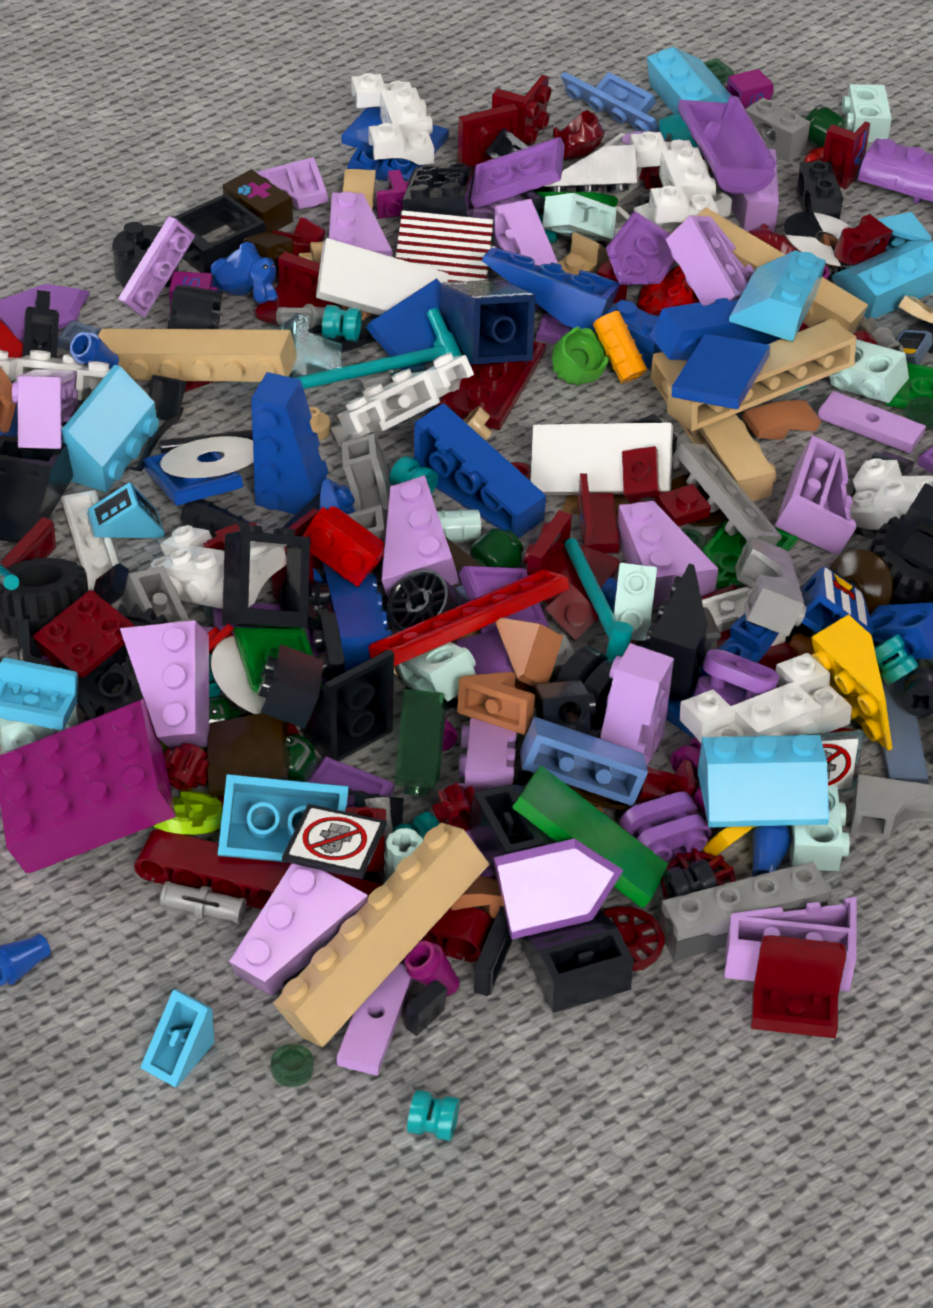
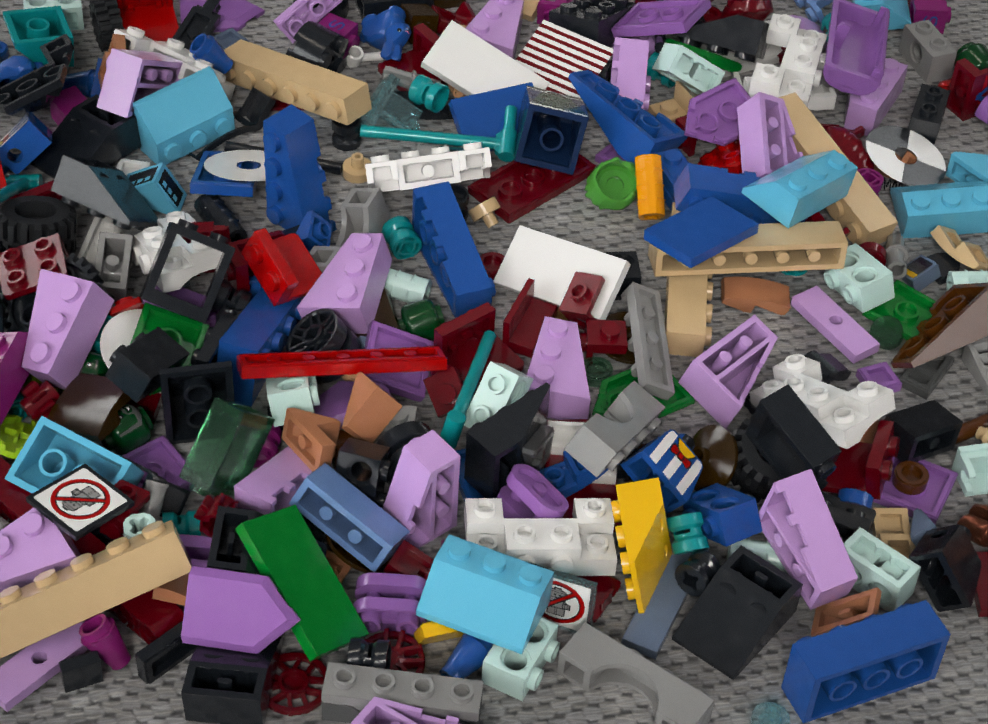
camera: 25 degrees right, 0 degrees up
black tile [93,563,129,605] -> none
dark red leg [834,214,893,265] -> none
none -> black slope [51,155,158,231]
none -> white piece [346,45,384,67]

